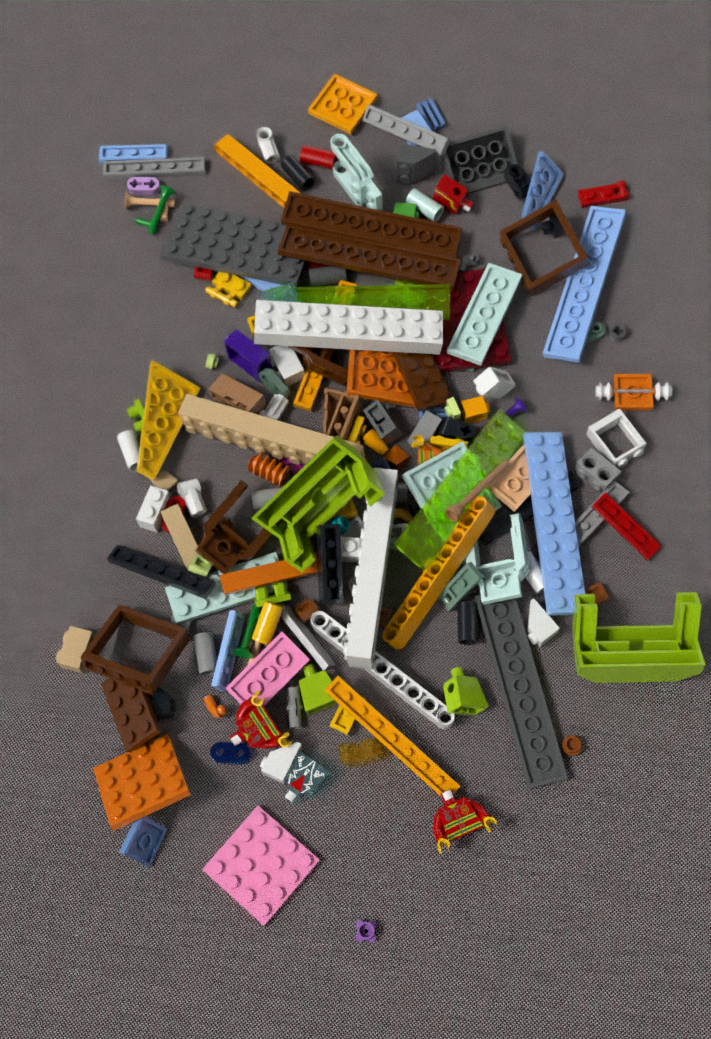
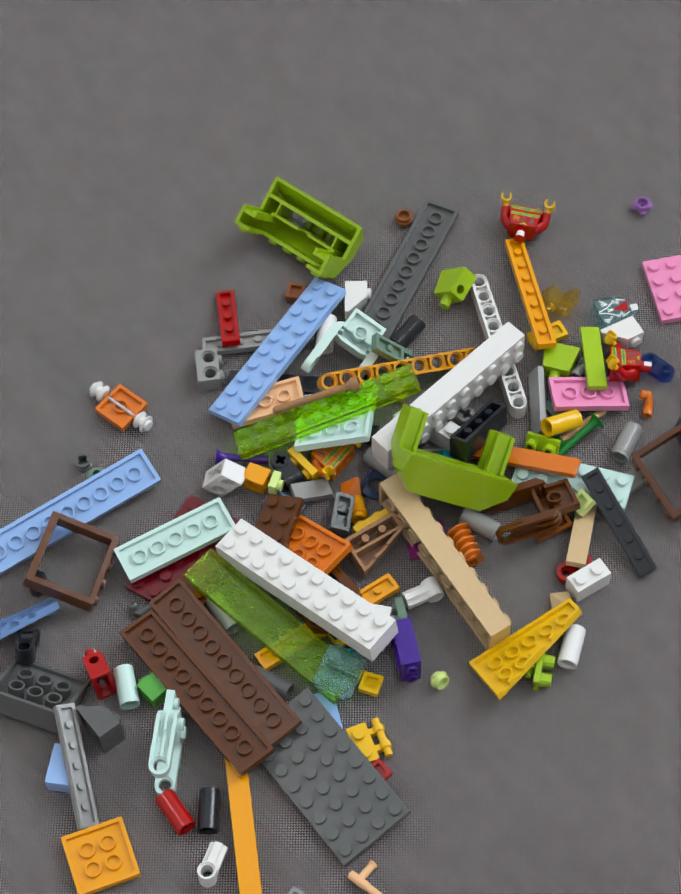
camera: 145 degrees left, 10 degrees down
green piece [135,185,176,235] -> none
white piece [177,478,207,518] -> none
medium nougat wedge [208,373,266,415] -> none
light blue tile [211,610,245,692] -> none
dark orange plate [293,598,320,621] -> none
medium blue tile [416,98,445,131] -> none
white window [586,408,646,468] -> none
none -> lime tile [579,327,607,390]

